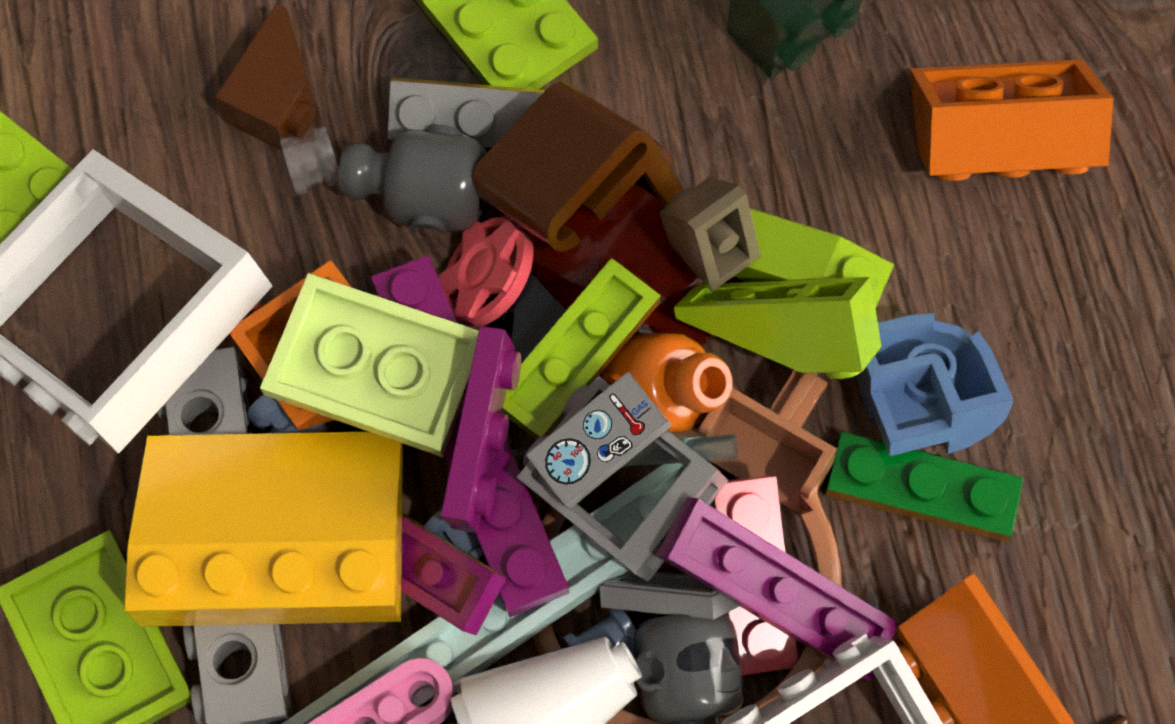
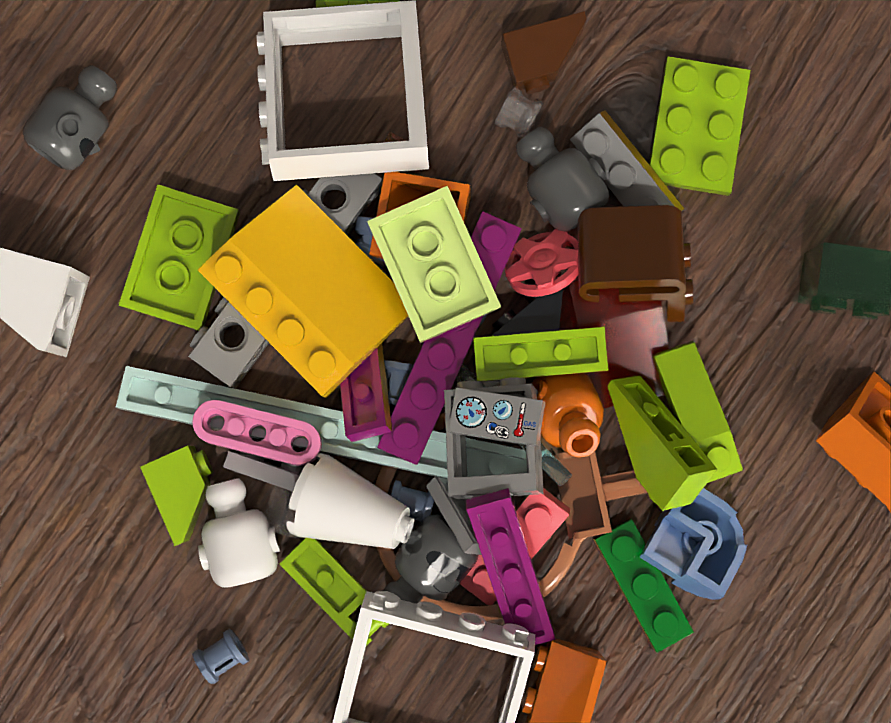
camera: 45 degrees right, 15 degrees up
magenta plate [441,326,521,533] -> none
dark tan slope [659,177,761,292] -> none

